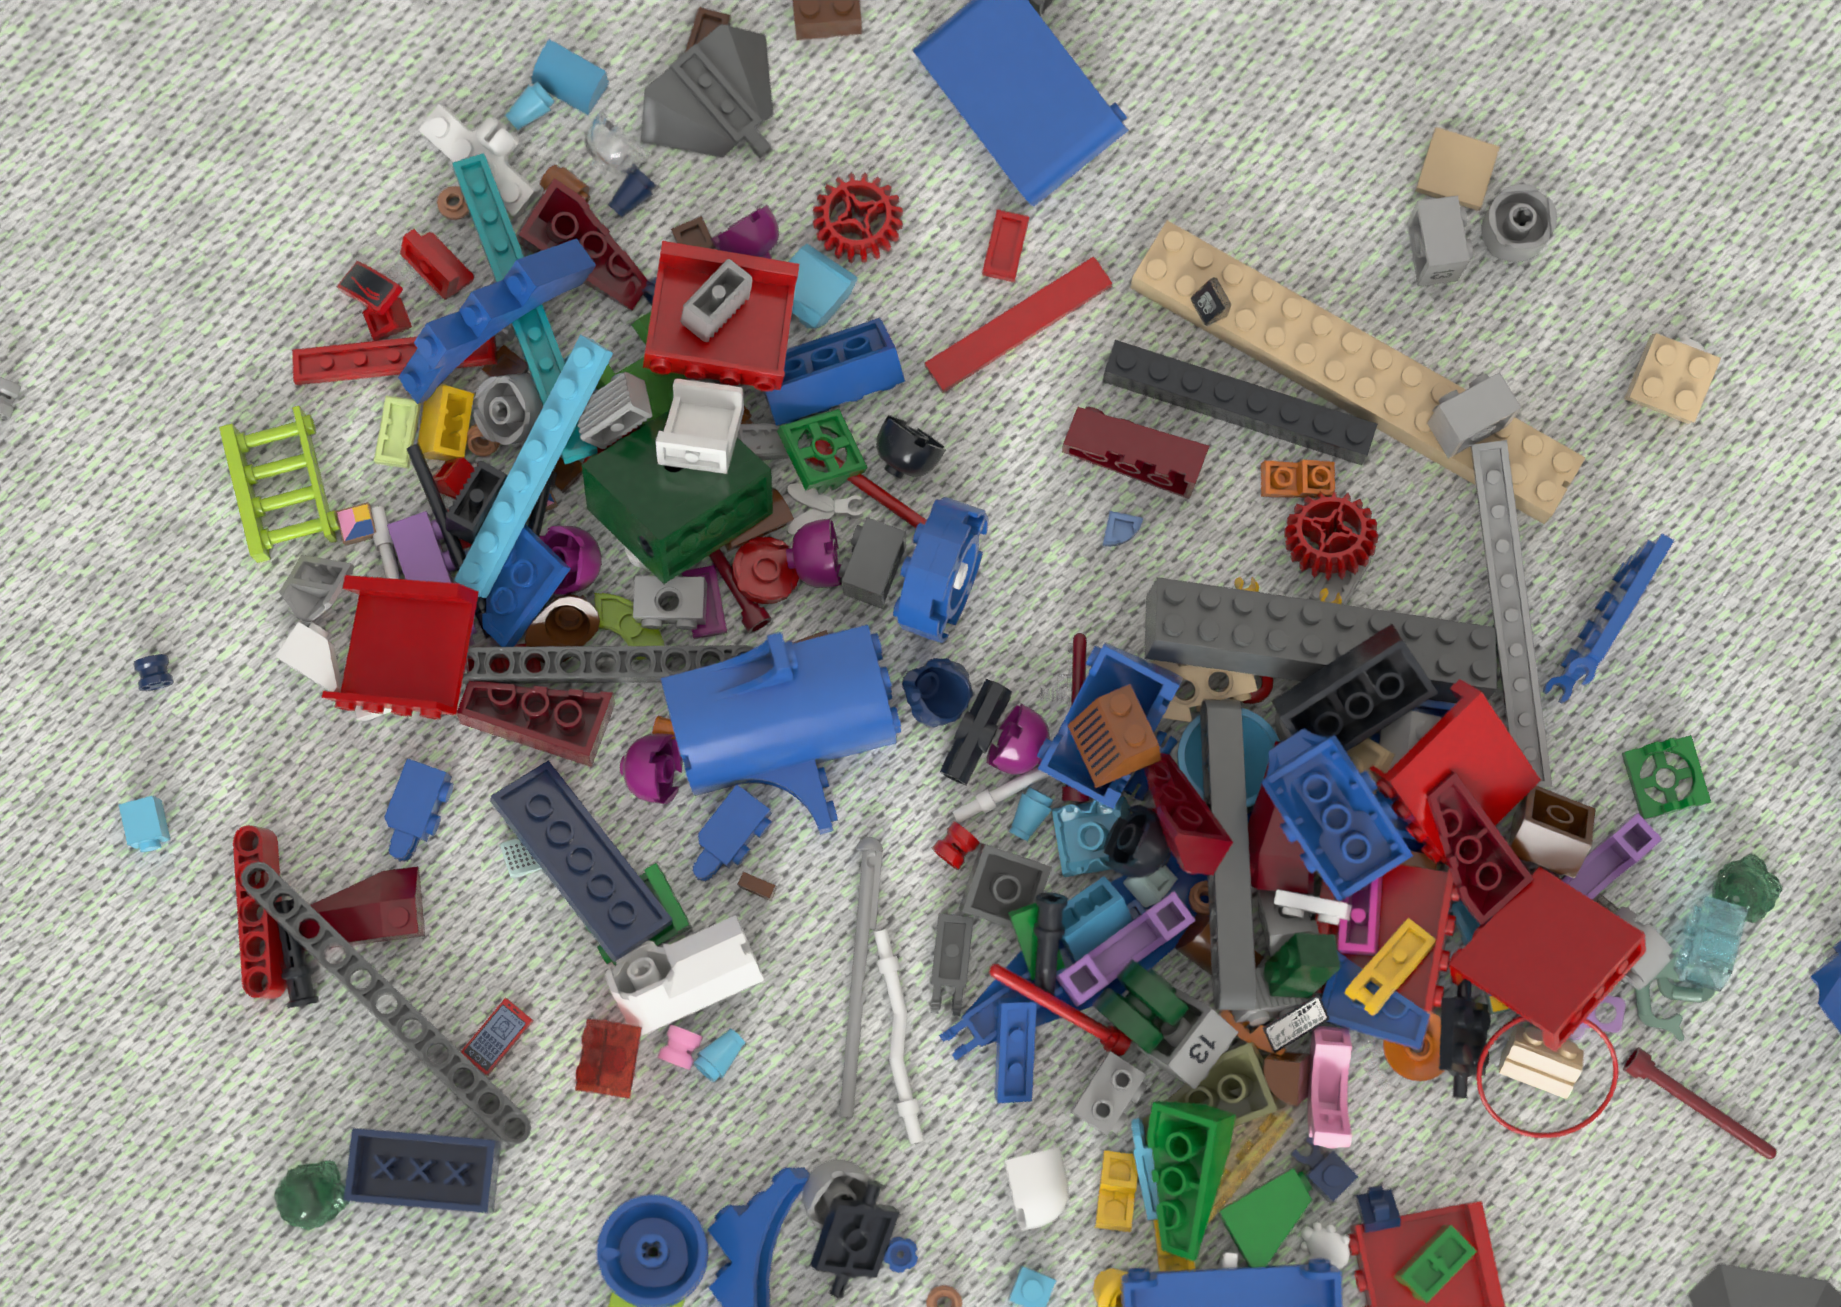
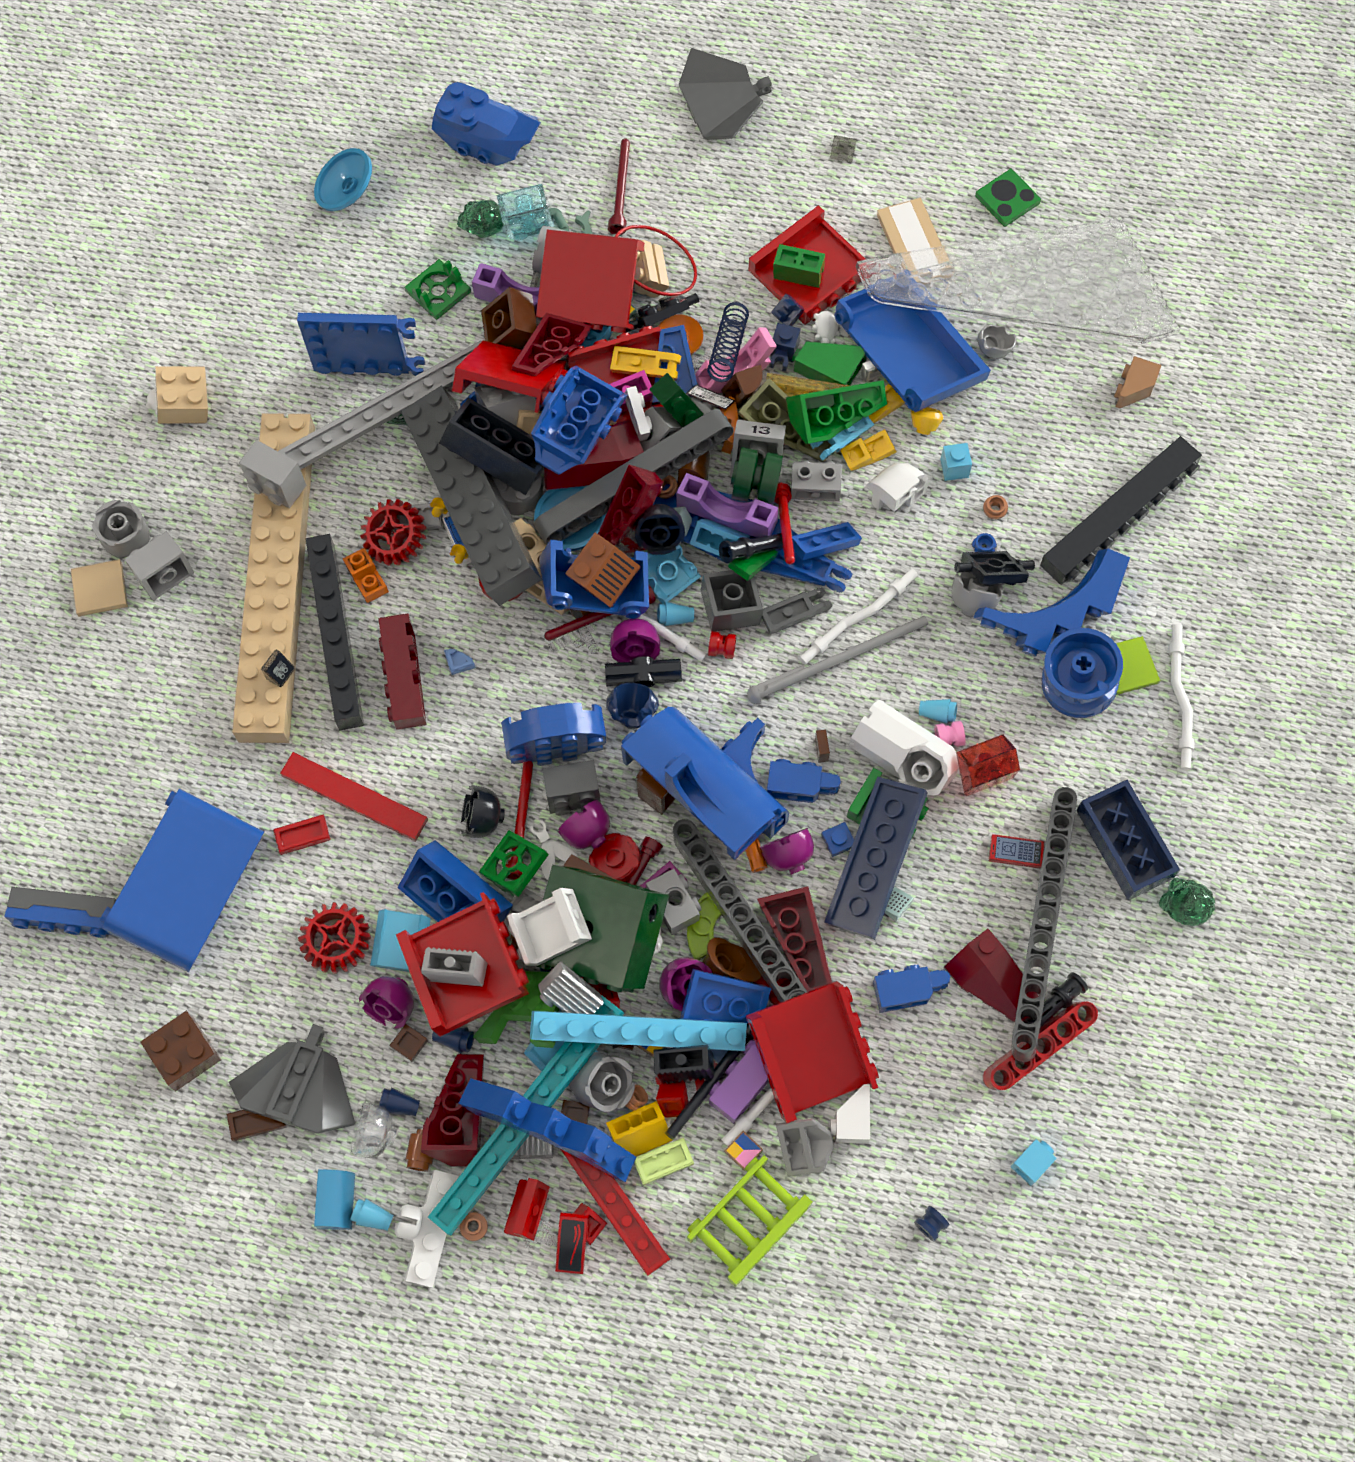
camera: 120 degrees left, 10 degrees down
none -> dark blue piece [707,302,749,382]
none -> blue plate [821,822,854,857]

